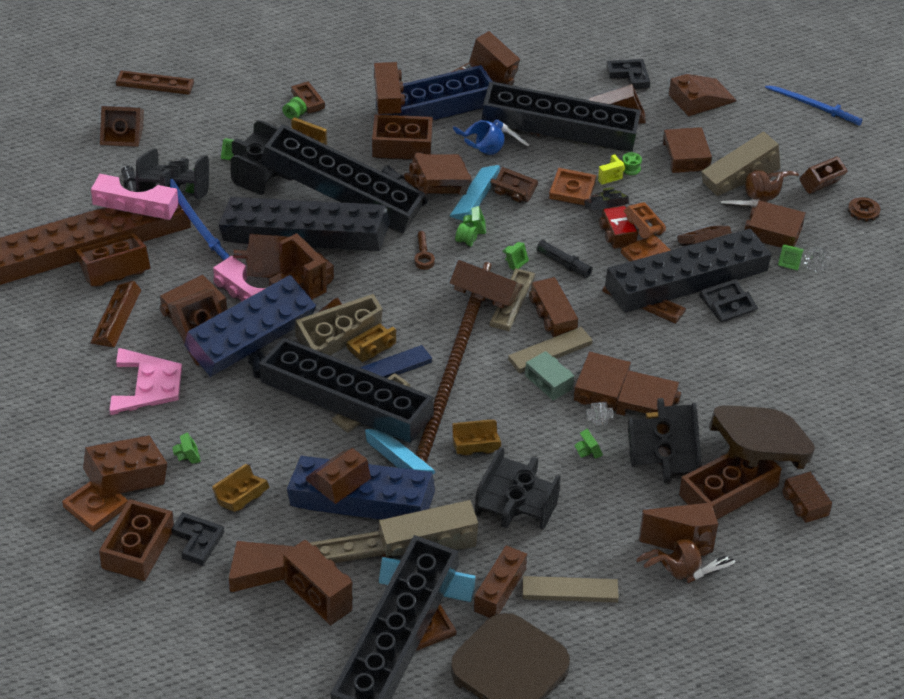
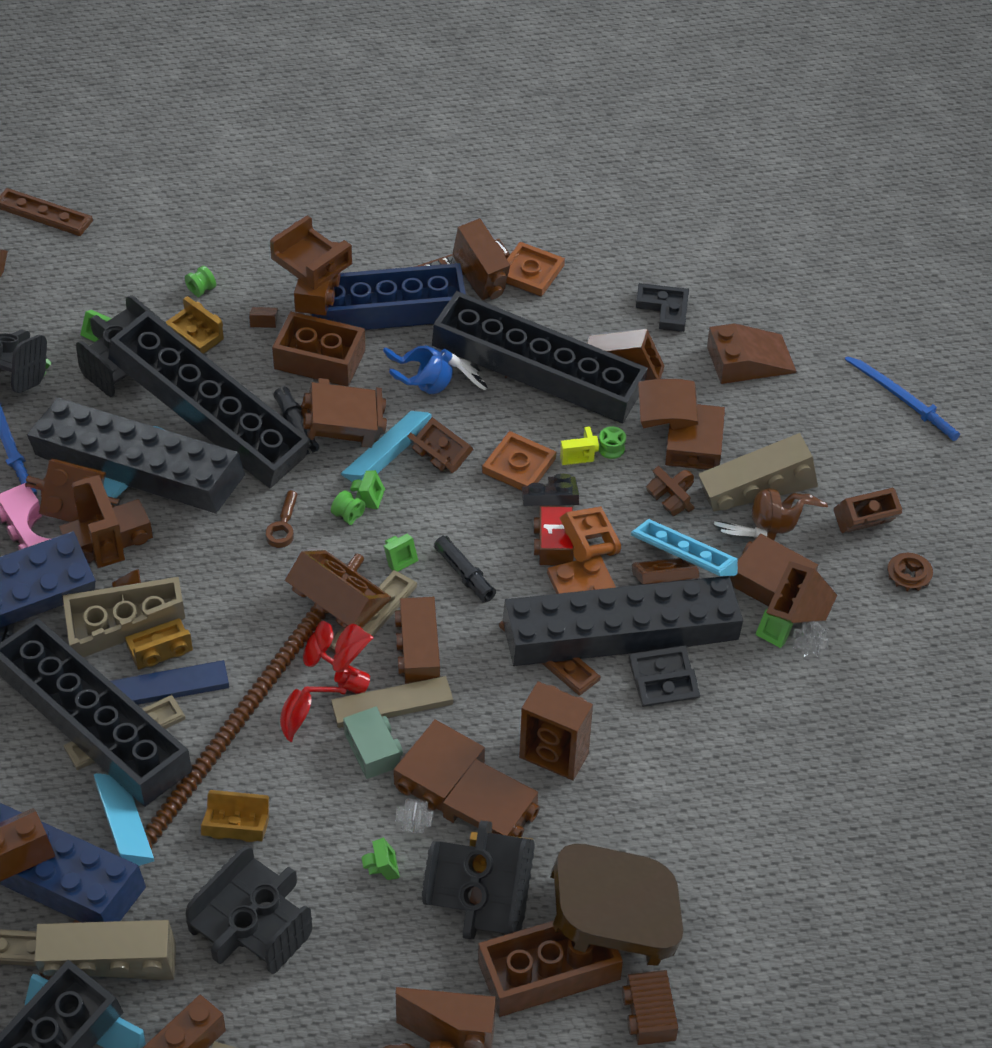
camera: 15 degrees right, 5 degrees up
reddish brown plate [291,81,325,114] -> none
none -> reddish brown slope [249,307,278,328]
none -> reddish brown panel [270,215,352,290]
none -> red plant [280,621,374,742]
none -> dark orange plate [506,242,565,297]
none -> reddish brown brick [519,681,593,781]
none -> medium azure slope [631,519,738,576]
none -> reddish brown slope [638,379,699,430]
none -> reddish brown hips [646,465,695,516]
none -> reddish brown slope [766,561,837,623]

